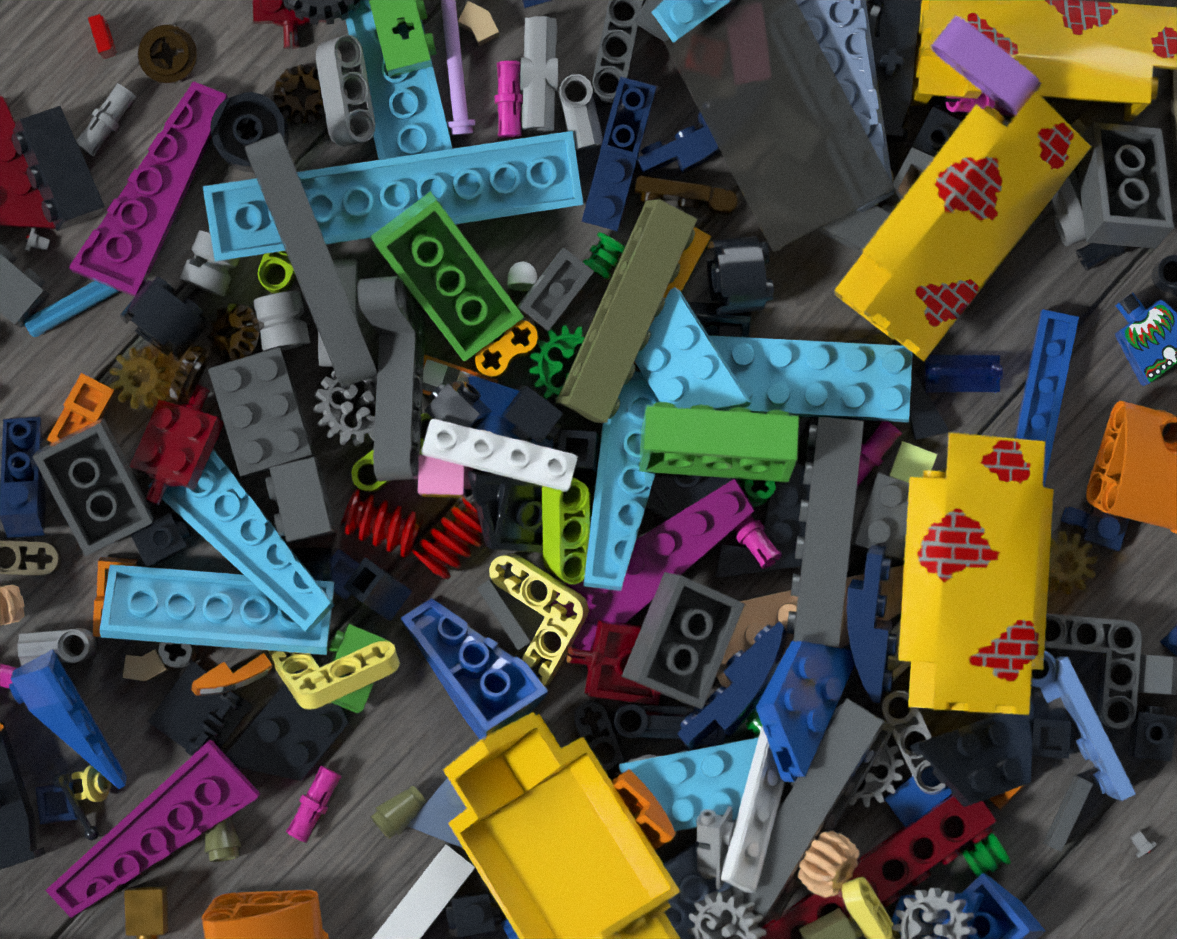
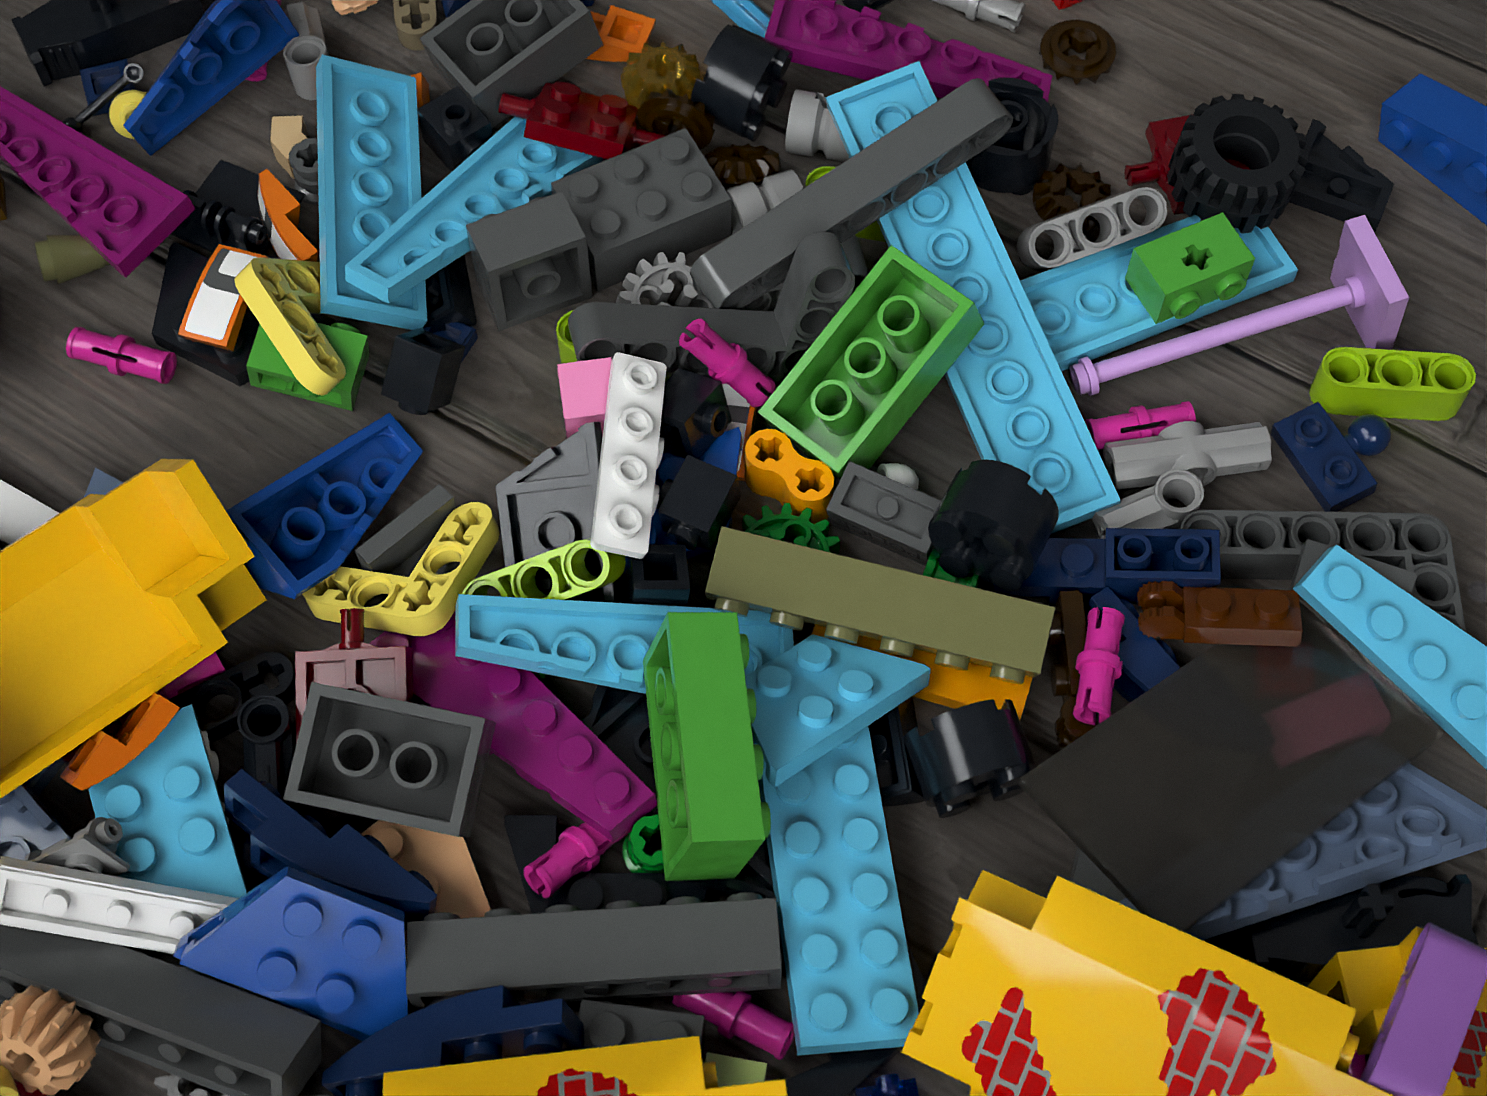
camera: 80 degrees right, 25 degrees down
red piece [340,488,424,558] -> none
olive cone [370,785,427,839] -> none
red piece [411,497,483,580] -> none
tan piece [458,1,500,46] -> none
none -> slope [178,244,269,351]
none -> dark pink pin [679,319,776,408]
none -> black brick [928,460,1059,591]
none -> dark pink pin [1073,607,1125,725]
none -> reddish brown hinge [1137,581,1303,647]

